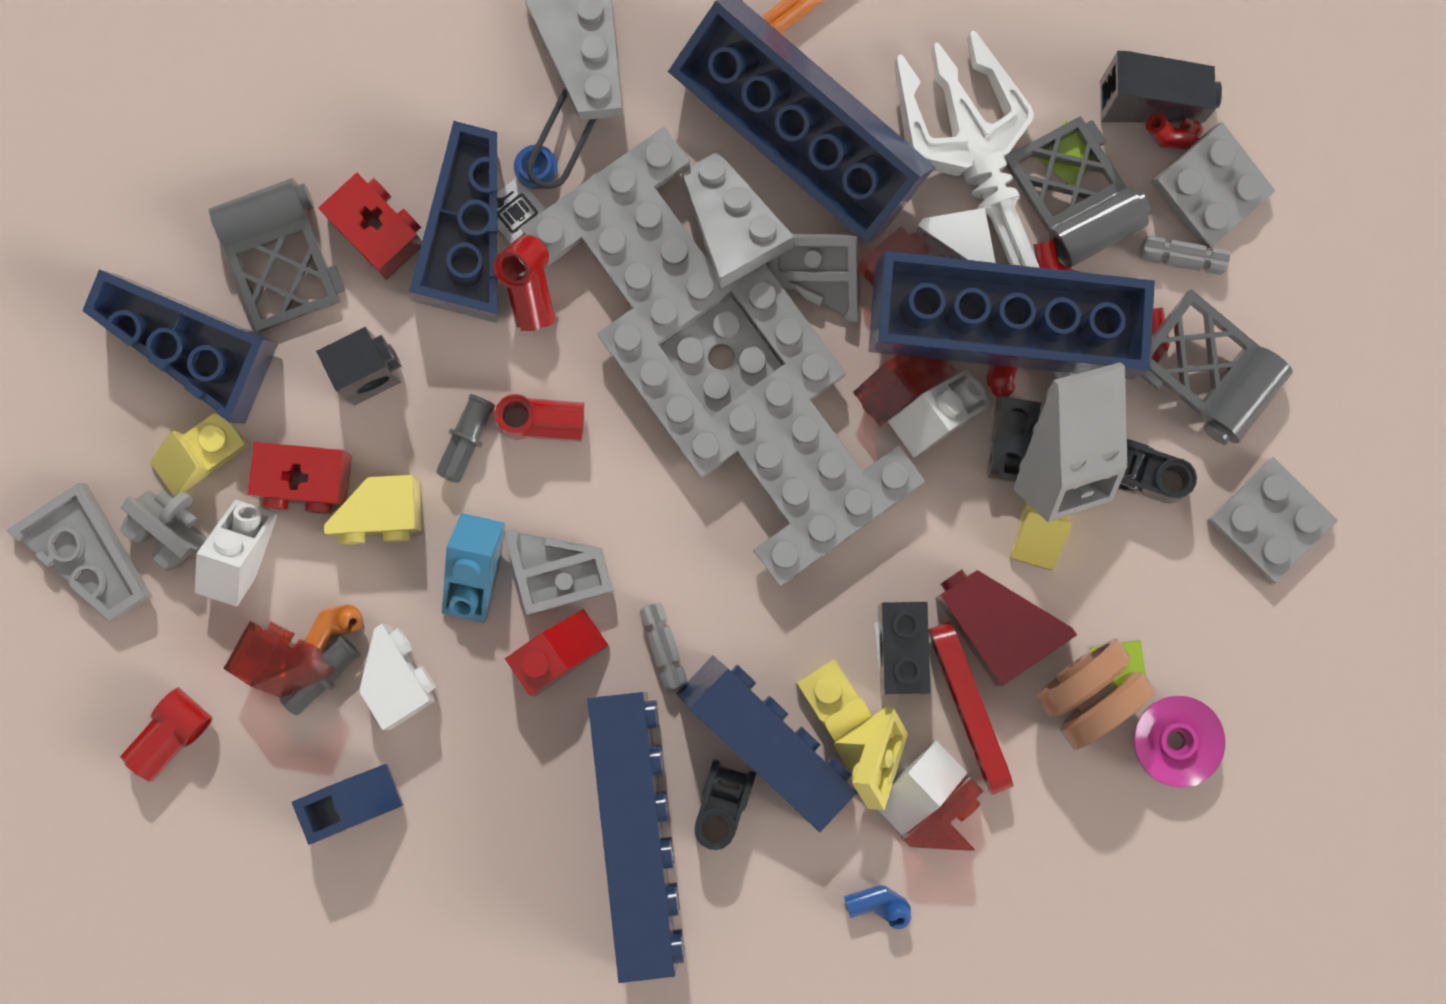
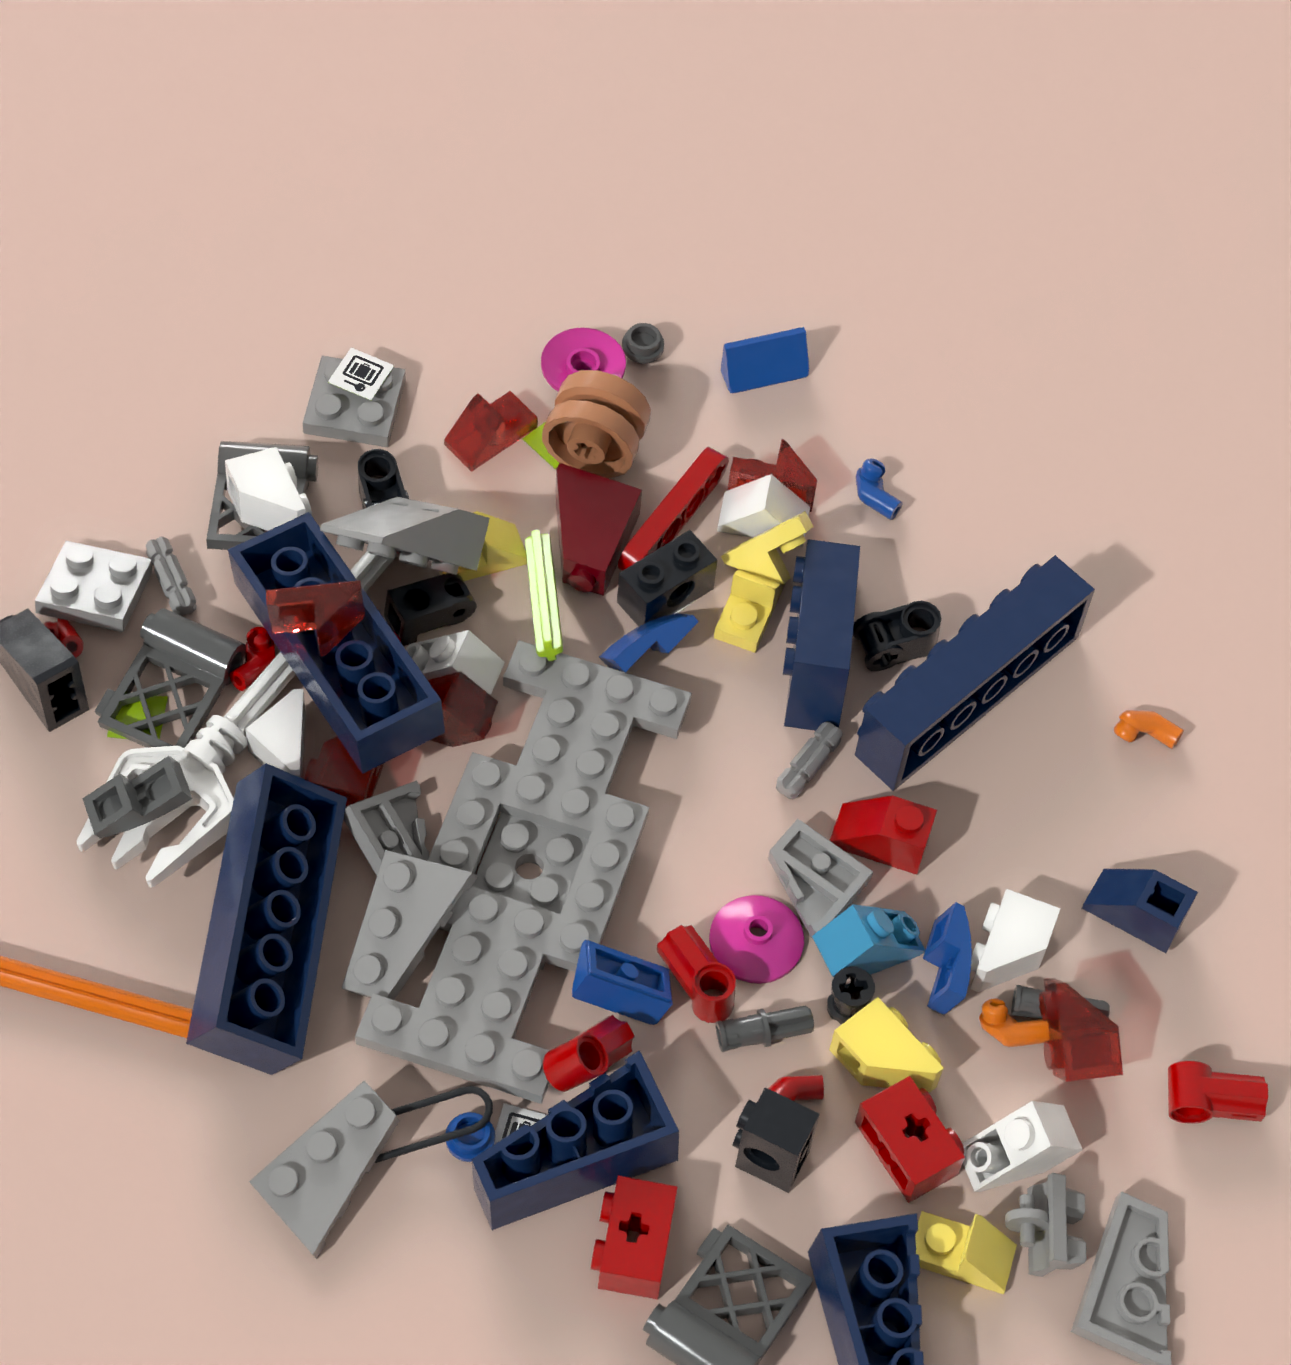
camera: 135 degrees left, 25 degrees down
none -> dark grey slope [82,756,193,838]
none -> white slope [225,447,312,531]
none -> clear red slope [266,580,365,657]
none -> white sticker [328,347,394,400]
none -> clear red slope [444,391,538,472]
none -> axle [525,529,563,661]
none -> blue slope [572,940,673,1025]
none -> blue slope [599,613,699,673]
none -> dark grey plate [622,323,664,363]
none -> dark pink dish [709,895,804,984]
none -> blue slope [721,327,809,393]
none -> red arm [768,1075,824,1101]
none -> black bush [827,967,875,1025]
none -> blue slope [923,902,972,1015]
none -> orange arm [1114,710,1184,749]

